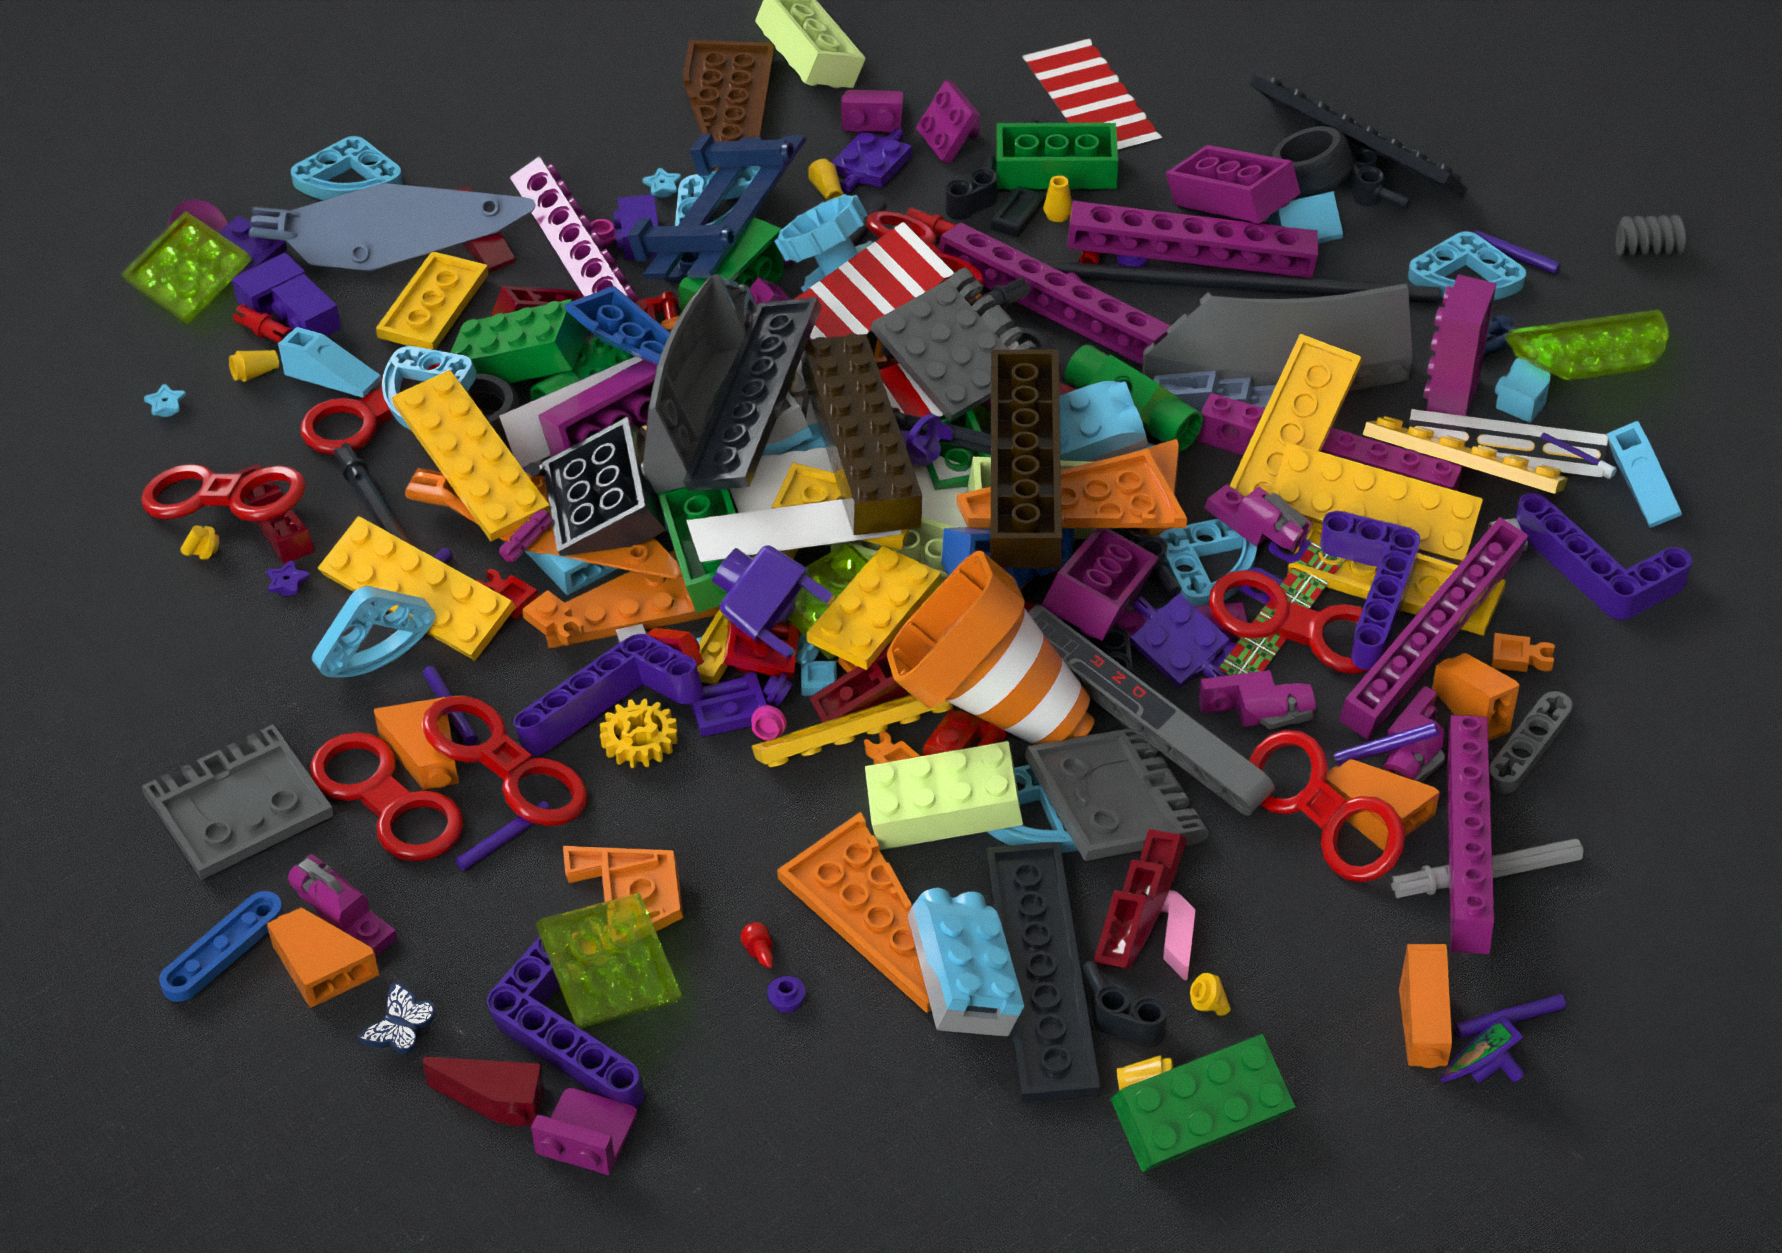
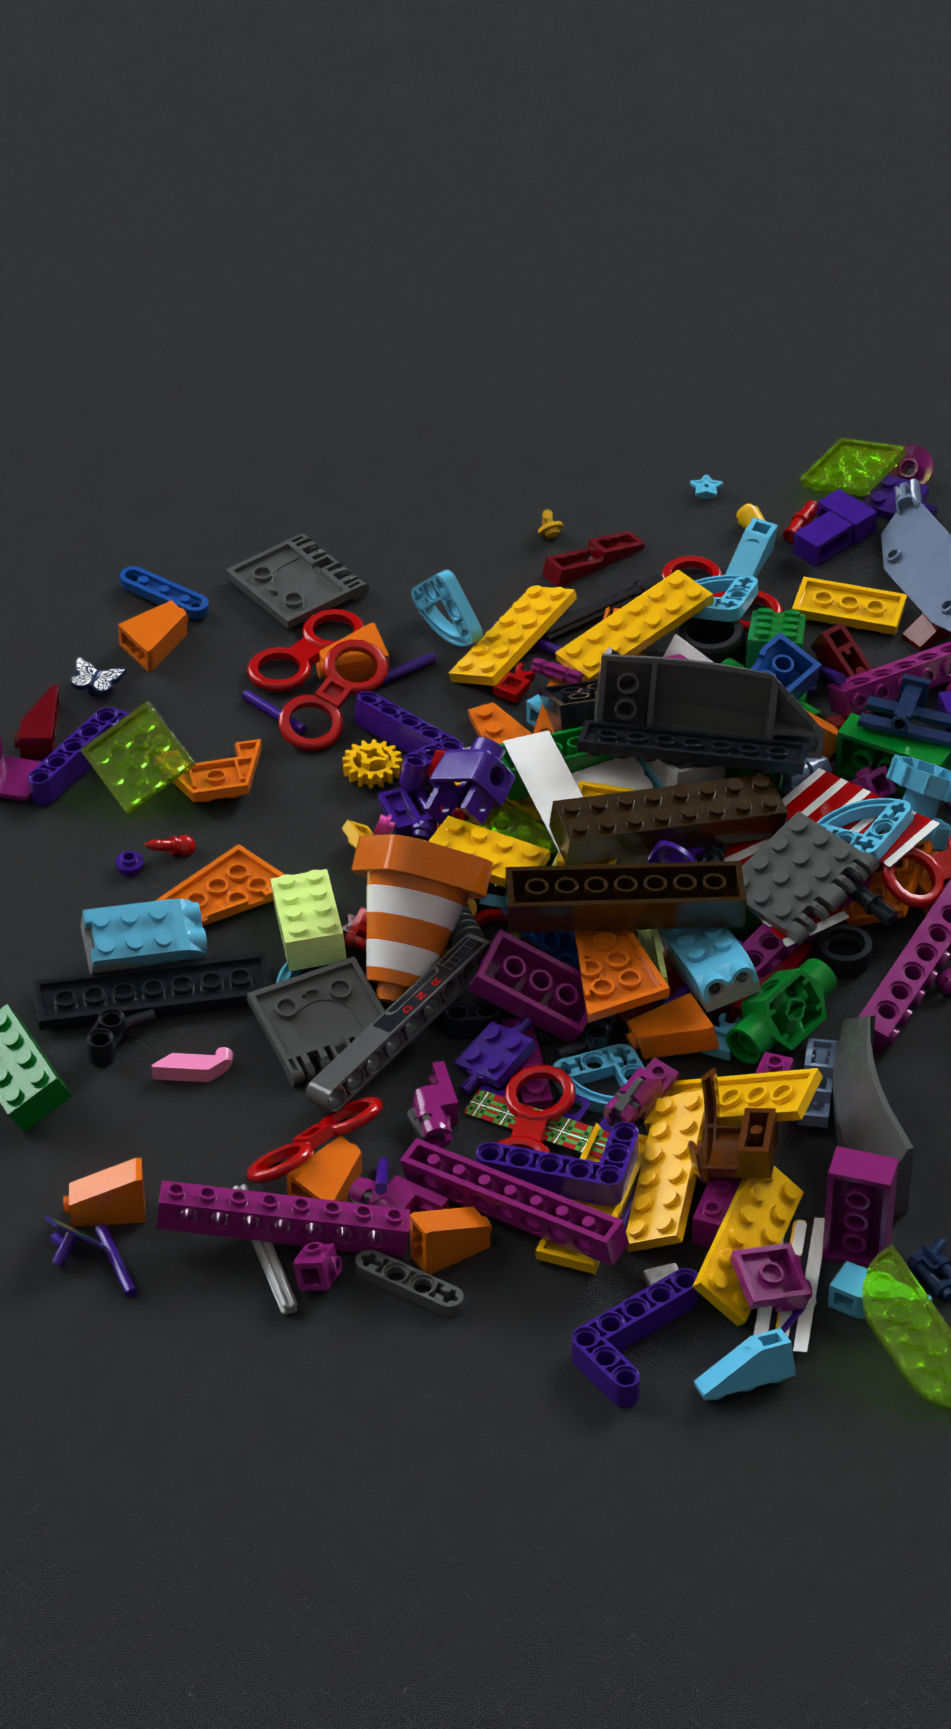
camera: 85 degrees right, 5 degrees down
red bar [141,464,306,522] -> none
dark purple plate [266,561,310,596] -> none
magenta plate [288,854,397,957] -> none
orange plate [522,590,584,646] -> none
orange plate [864,731,921,765] -> none
dark red slope [1094,829,1187,970] -> none
yellow cone [1117,1055,1173,1090] -> none
yellow plate [1190,973,1231,1015] -> none
orange plate [1492,633,1555,672] -> none
none -> magenta brick [293,1242,342,1291]
none -> reddish brown piece [688,1068,779,1183]
none -> magenta plate [730,1243,812,1313]
none -> medium azure beam [816,798,914,861]

